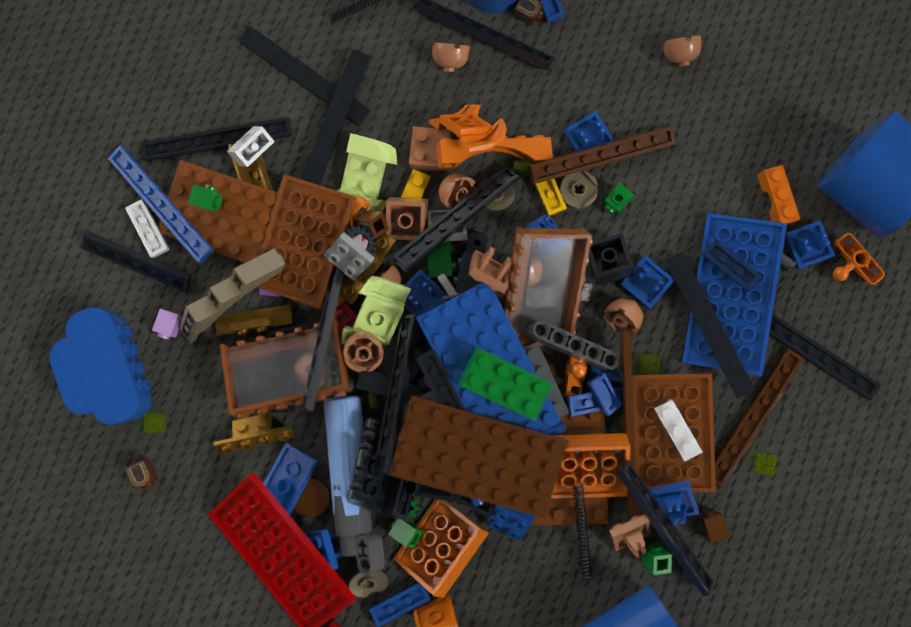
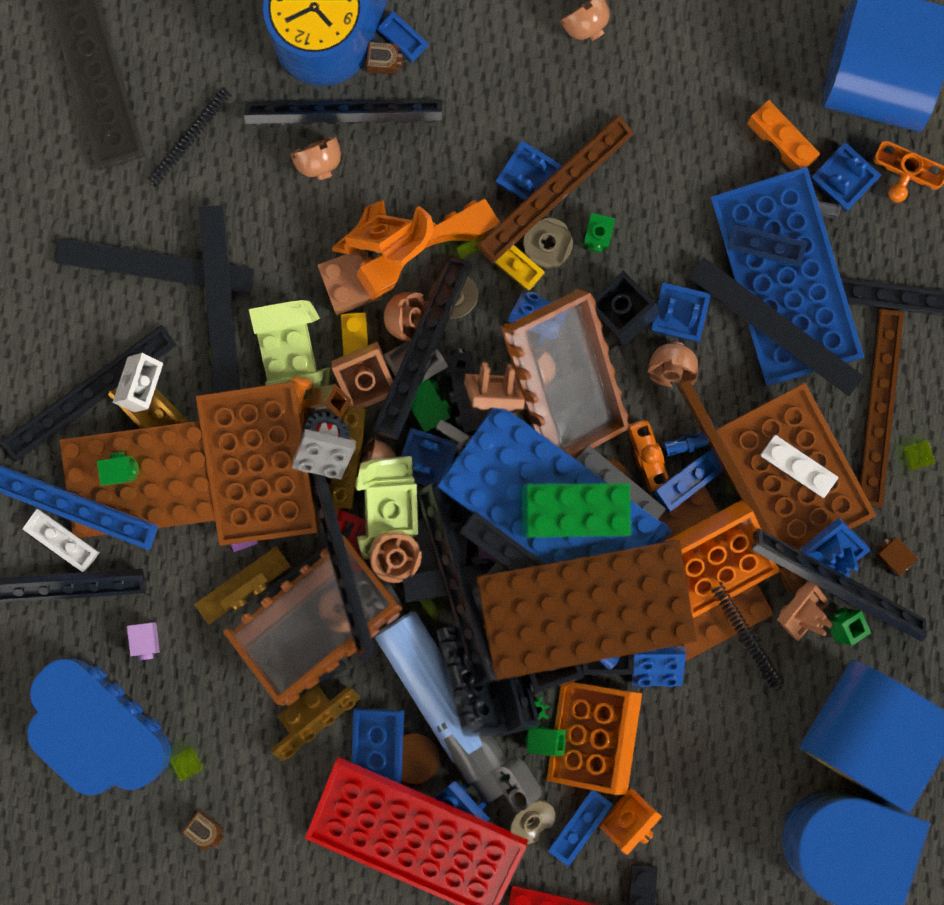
camera: 30 degrees left, 0 degrees up
dark tan arch [179,249,285,344] -> none
dark grey beam [527,321,620,370] -> none
blue tile [587,372,623,416] -> none
clear neon green tile [638,354,660,374] -> none

